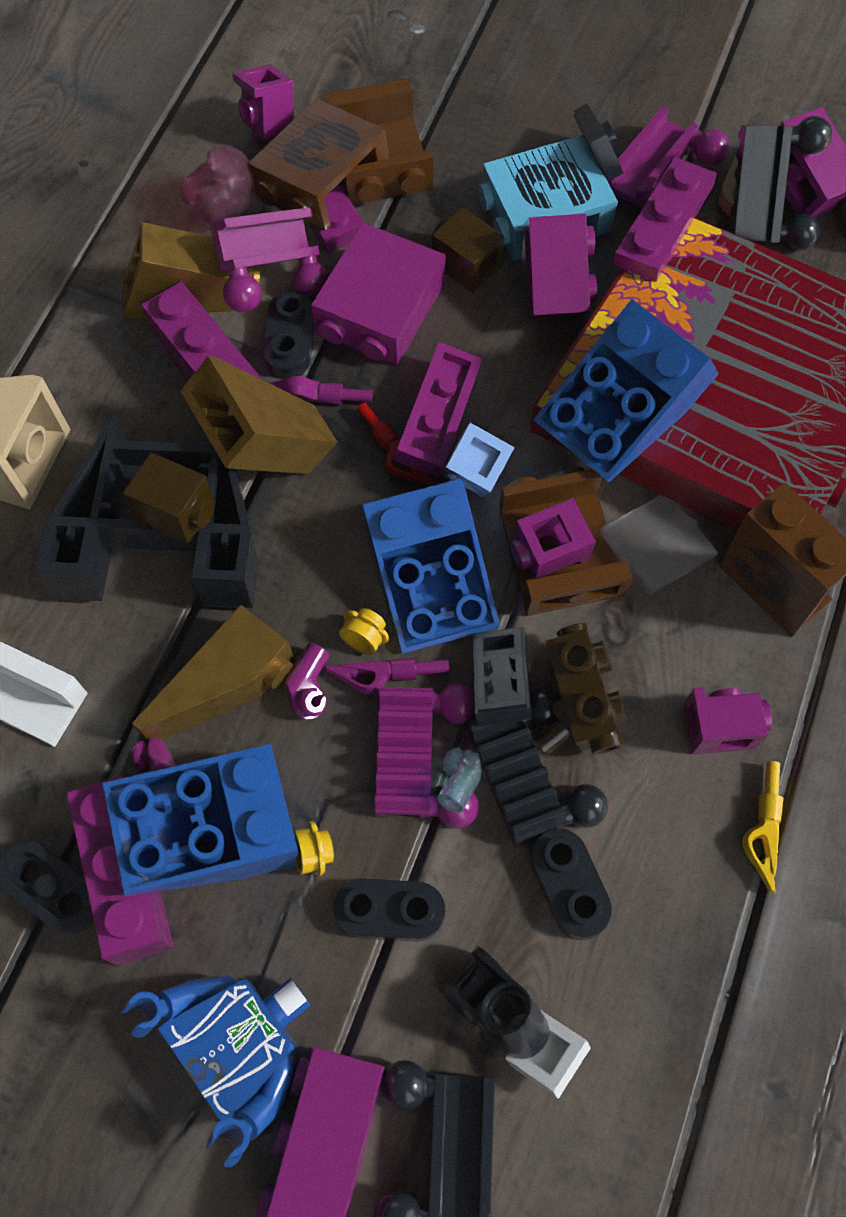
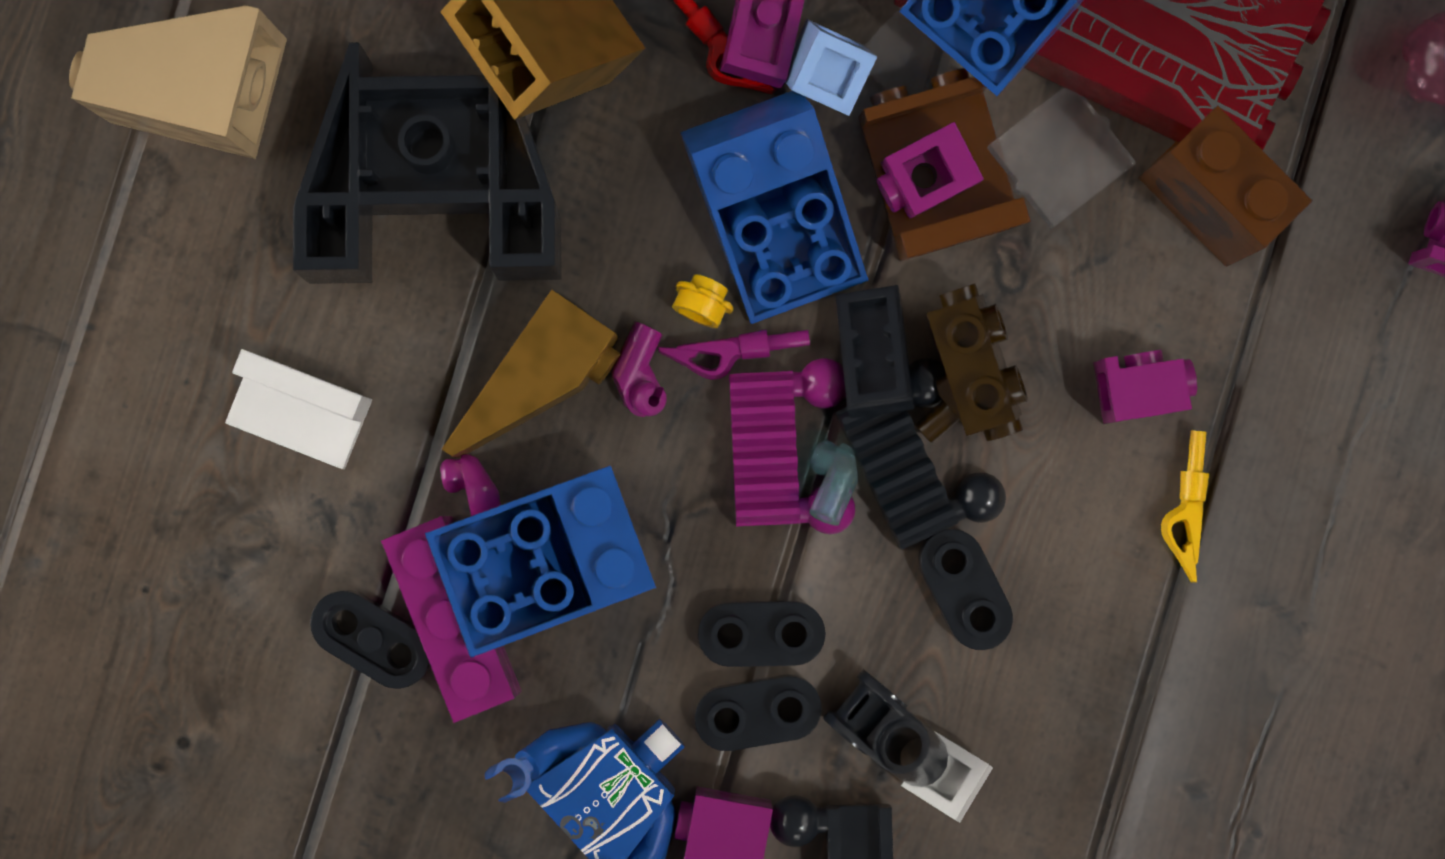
camera: 10 degrees left, 20 degrees up
dark brown brick [123,452,215,544] -> none
yellow plate [293,821,334,876] -> none
none -> black plate [695,674,822,751]

